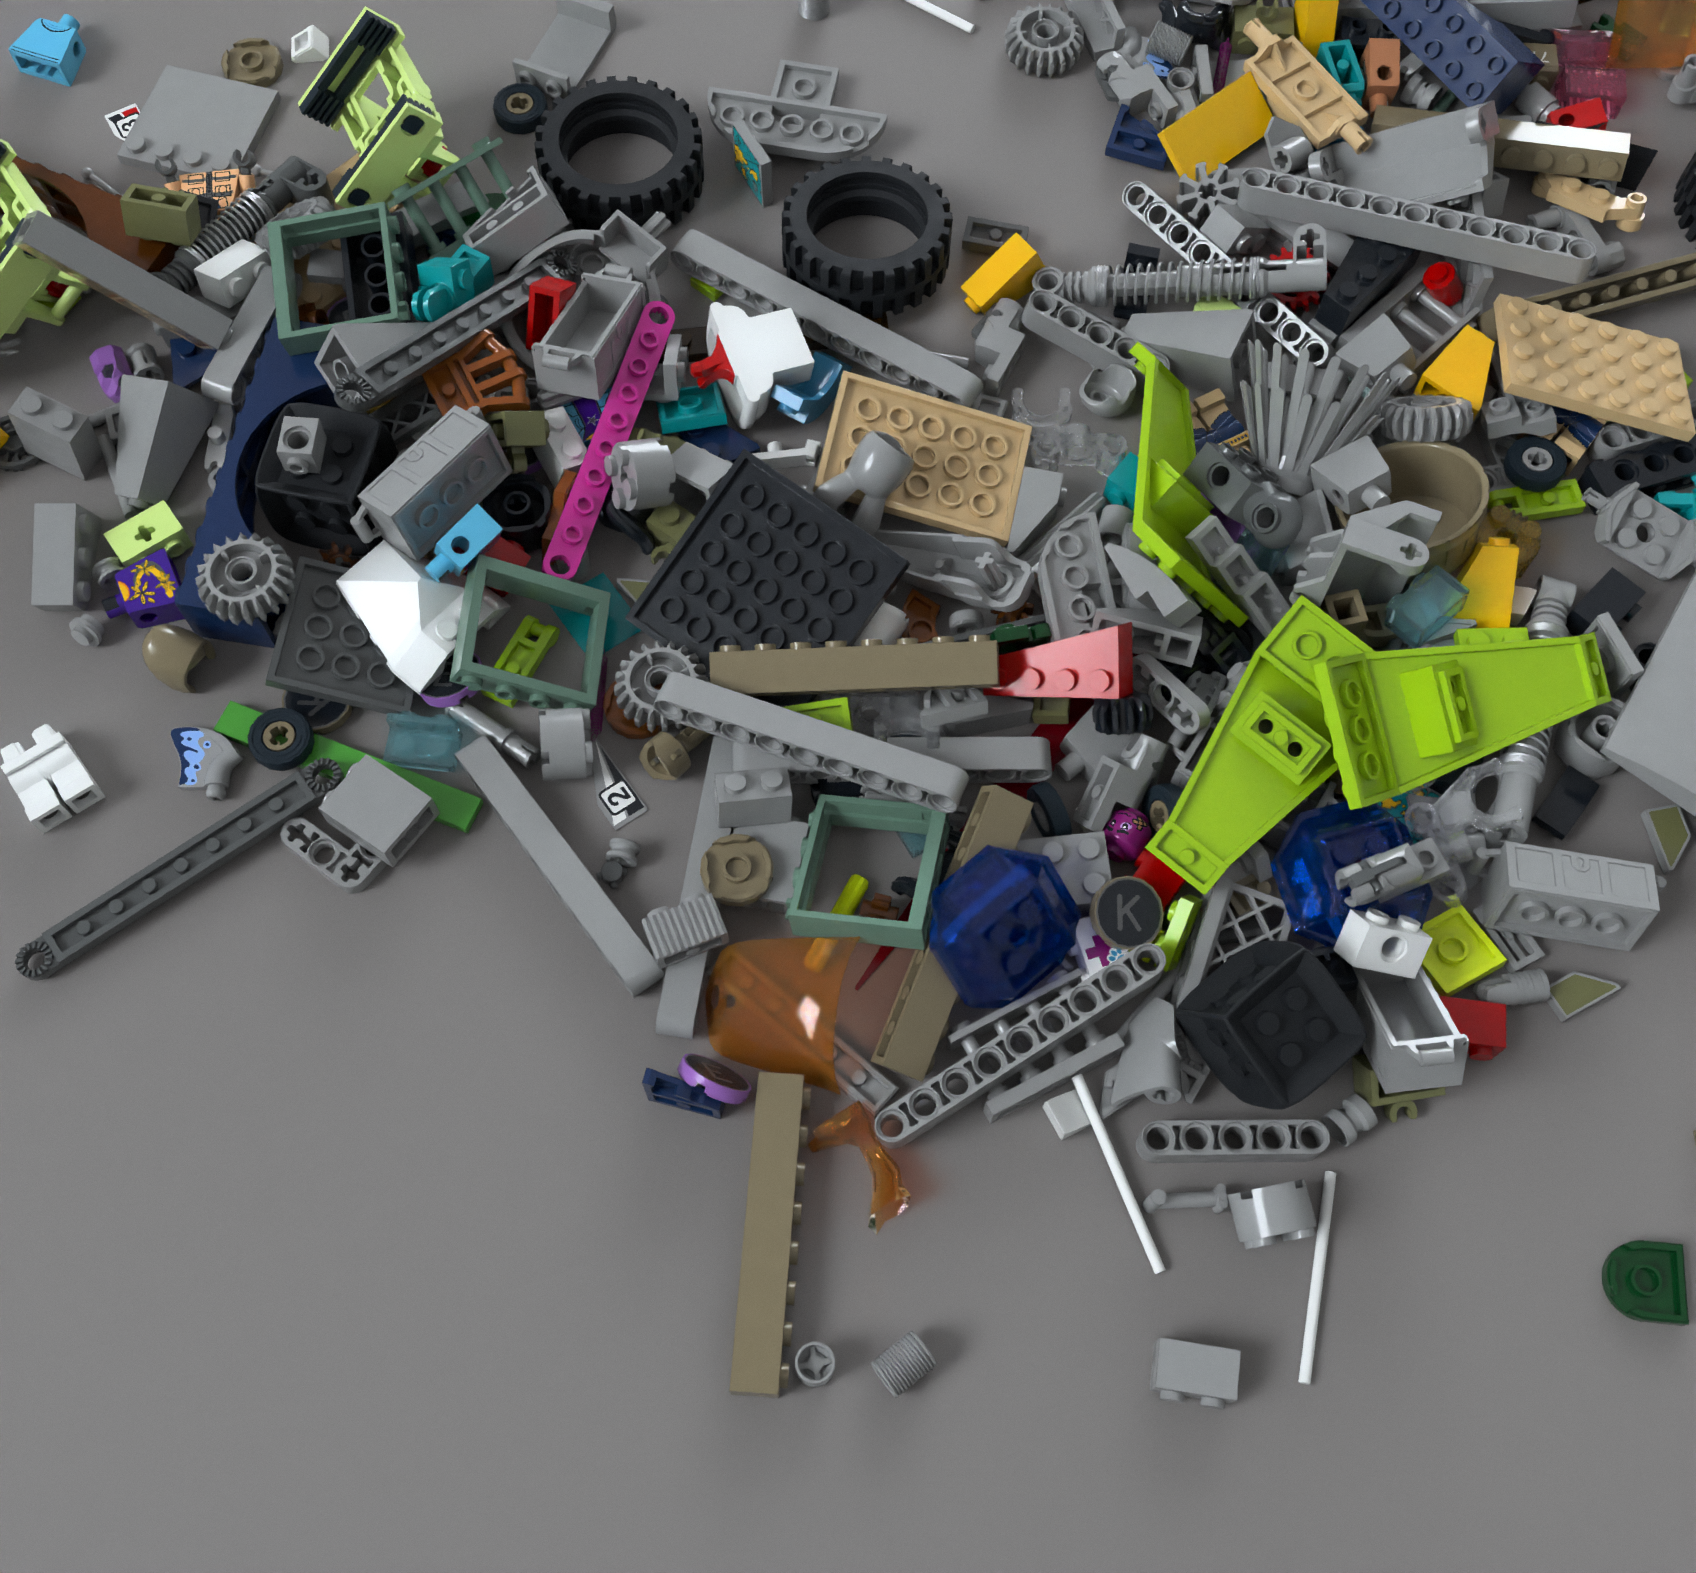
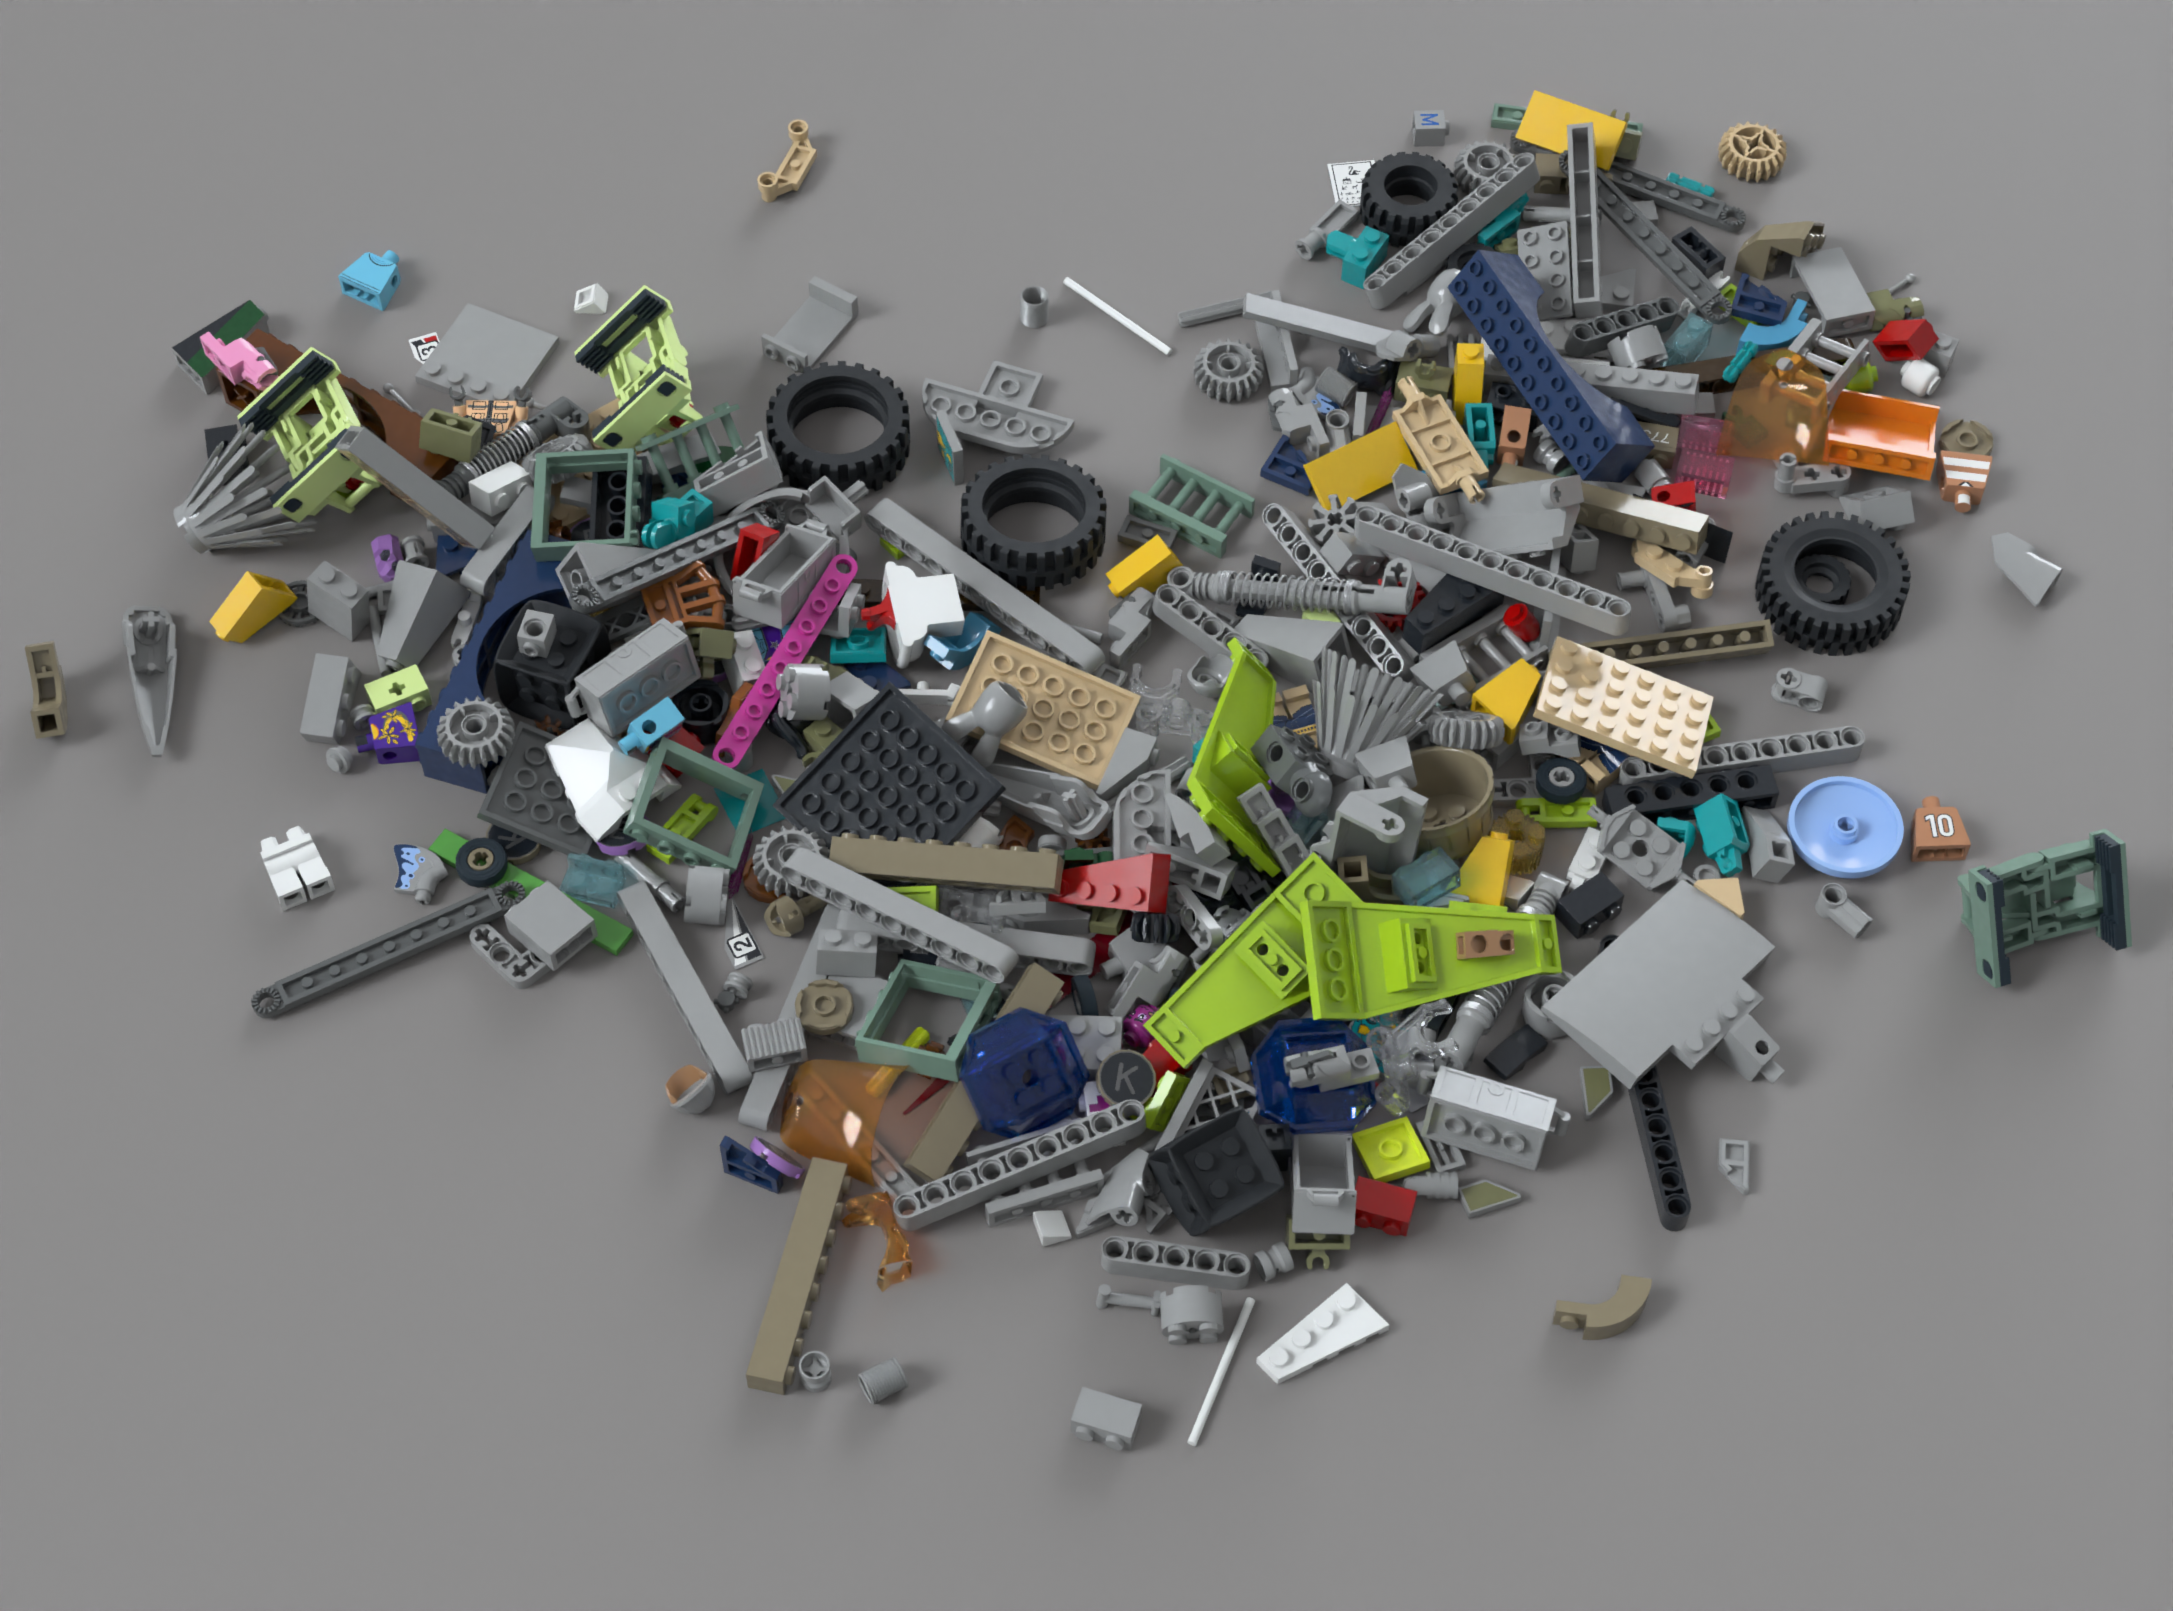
camera: 10 degrees right, 10 degrees down
dark tan piece [142,624,216,693] -> none
dark tan tile [221,38,284,88] -> none
black bush [493,83,548,134] -> none
white axle [1072,1074,1166,1274] -> none
white brick [1333,908,1433,979] -> none
light grey tile [1583,612,1644,699] -> none
dark green tile [1602,1240,1689,1326] -> none
none -> piece [665,1064,715,1115]
none -> sand green fence [1129,454,1255,559]
none -> white wing [1256,1283,1389,1385]
none -> medium nougat leg [1456,930,1515,960]
none -> white hinge [1566,827,1607,893]

